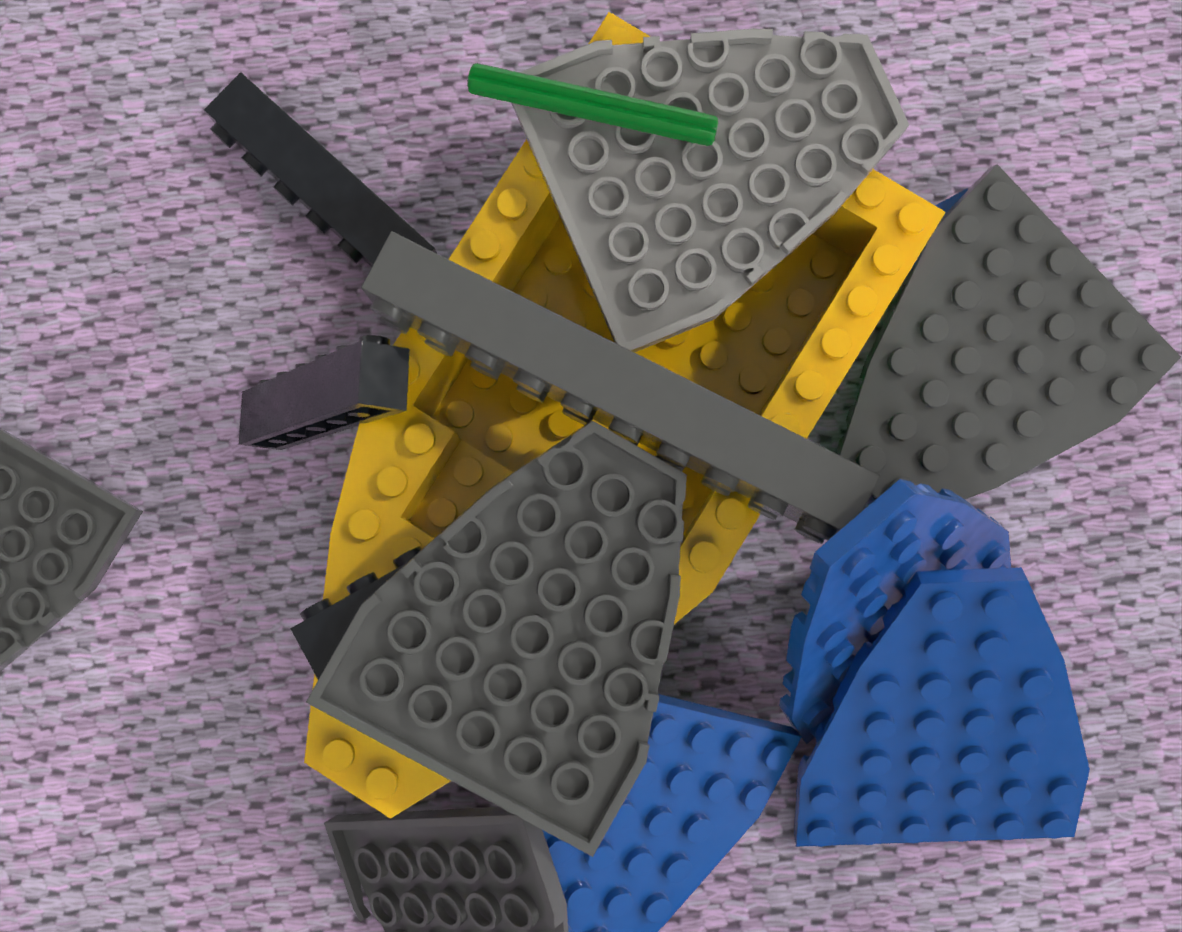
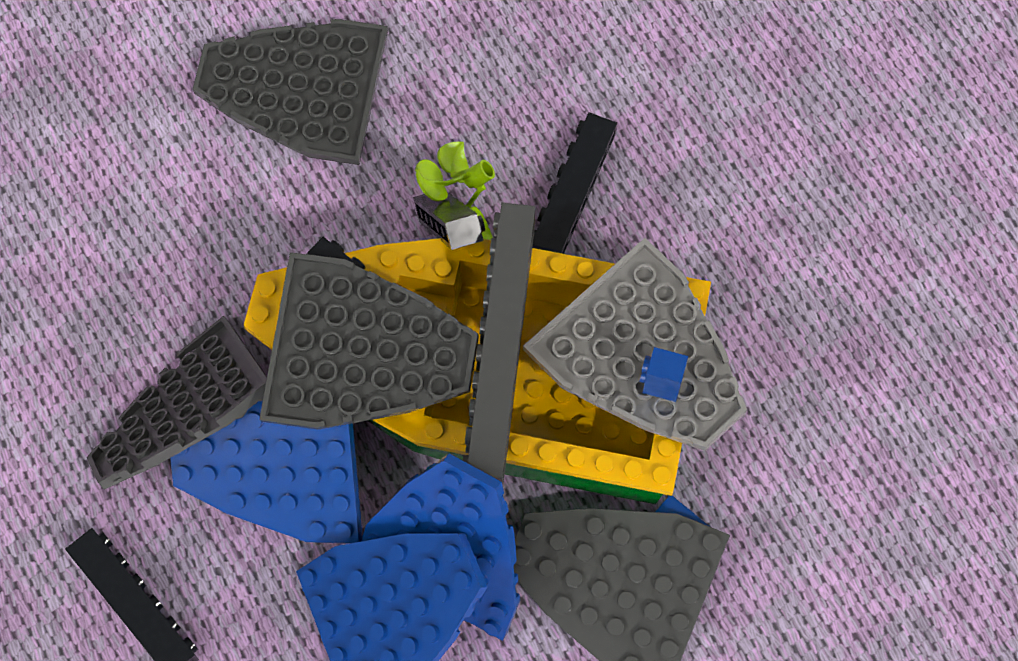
camera: 65 degrees right, 15 degrees down
green axle [467,63,718,146] -> none
none -> lime plant [415,141,495,240]
none -> blue brick [639,347,688,402]

